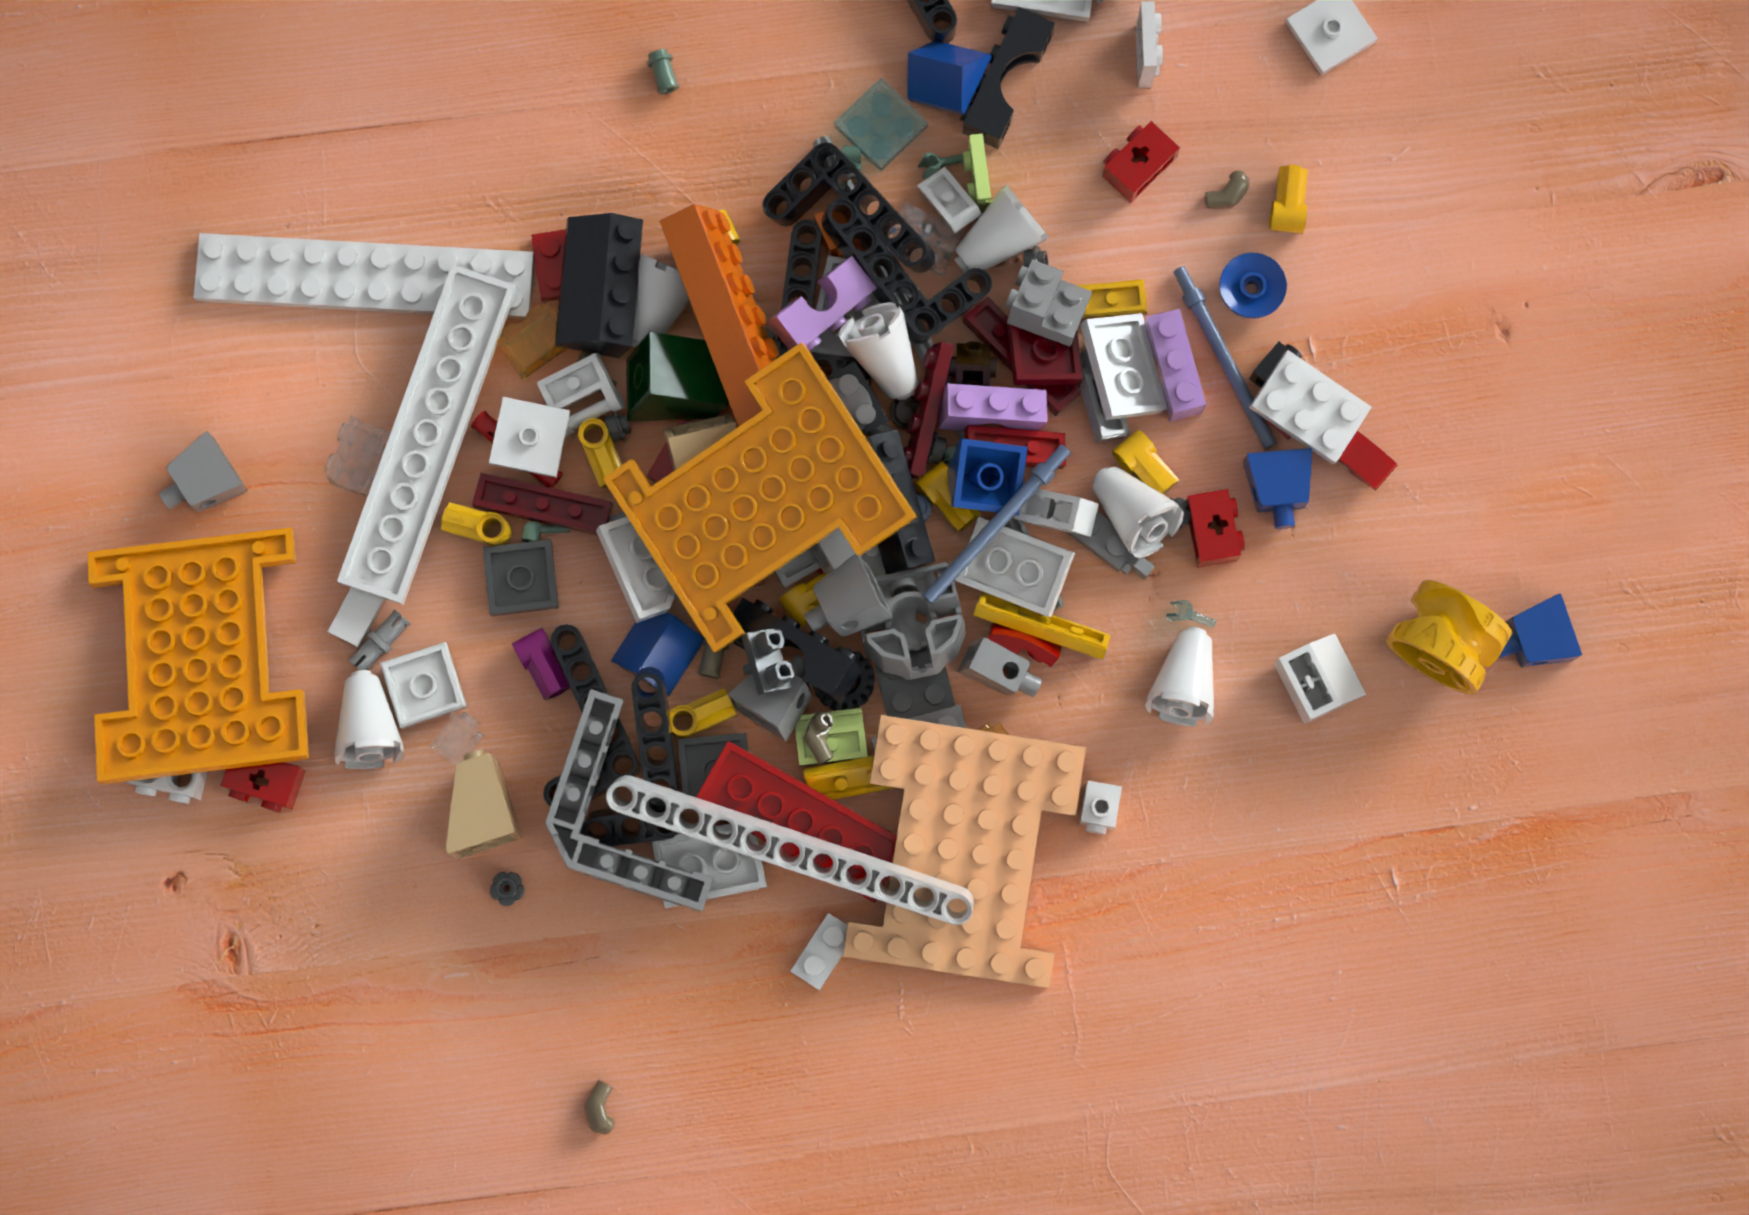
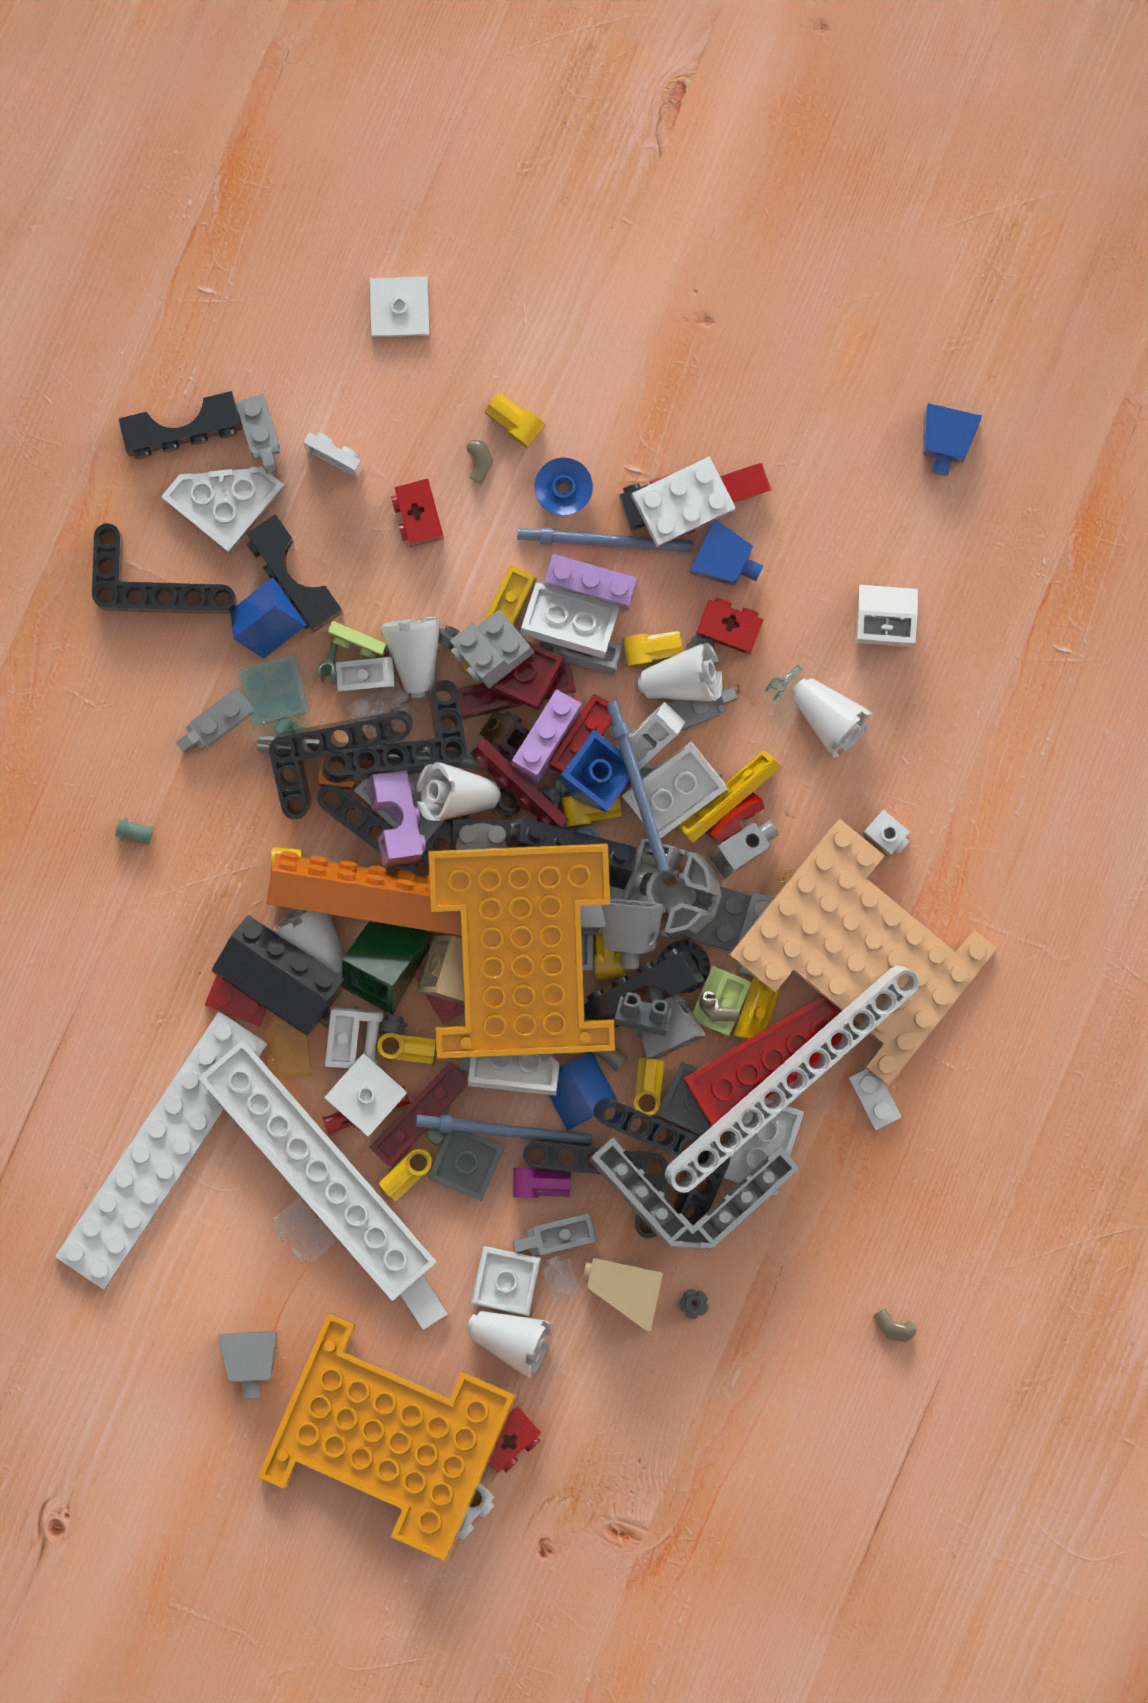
camera: 60 degrees left, 5 degrees up
light grey pin [348,609,411,670] -> none
yellow piece [1386,580,1512,695] -> none
none -> light grey hinge [176,688,255,752]
none -> sand blue bar [415,1114,592,1146]
none -> light grey hinge [513,1213,597,1256]

